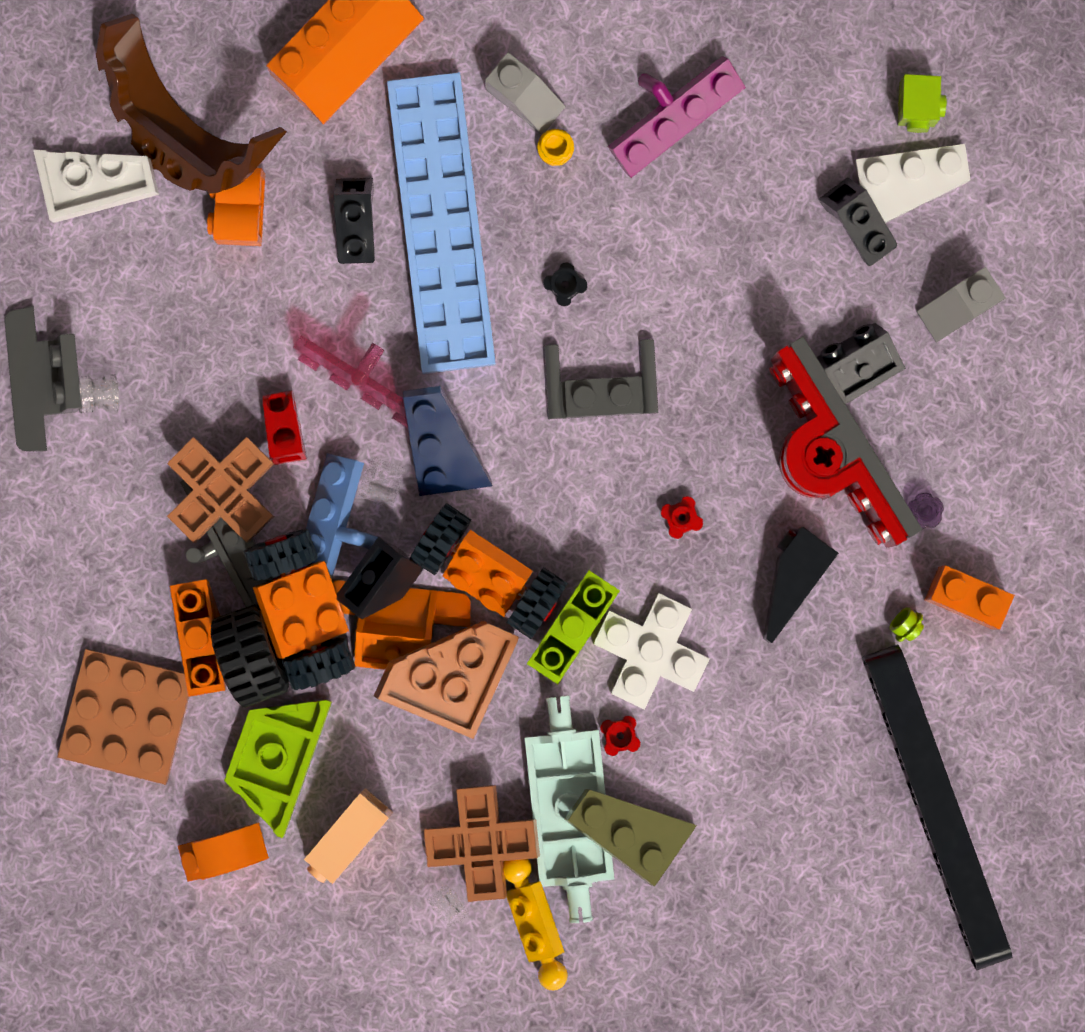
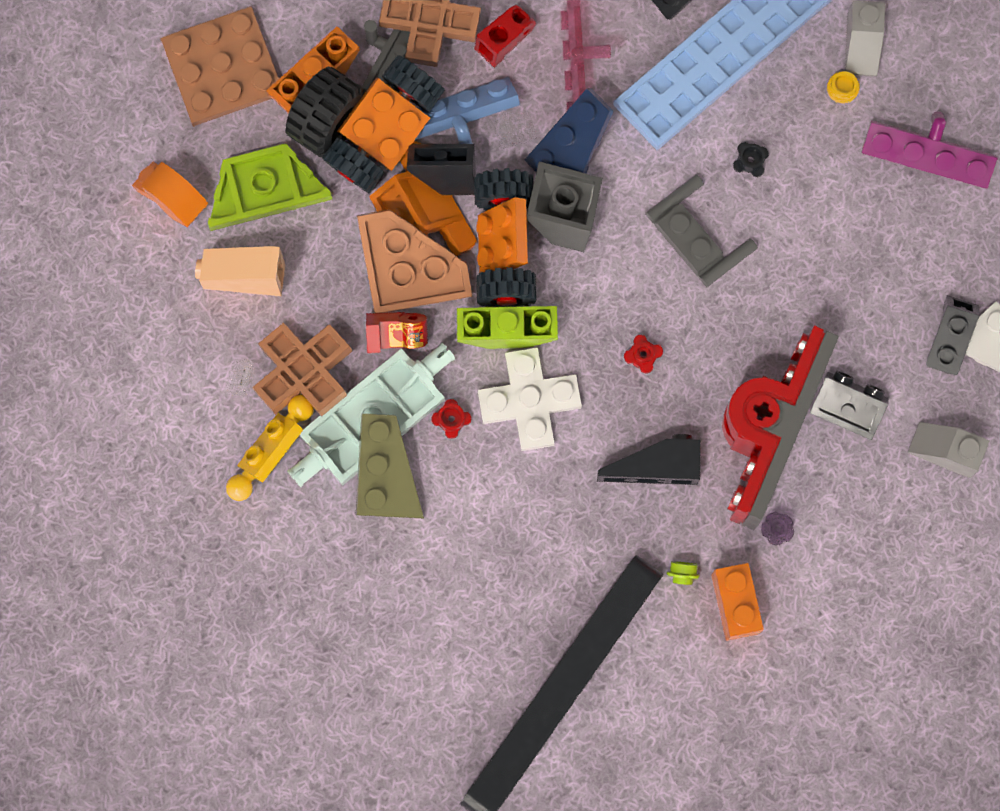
camera: 55 degrees right, 10 degrees down
none -> leg [366,312,428,353]
none -> dark grey slope [527,162,603,252]

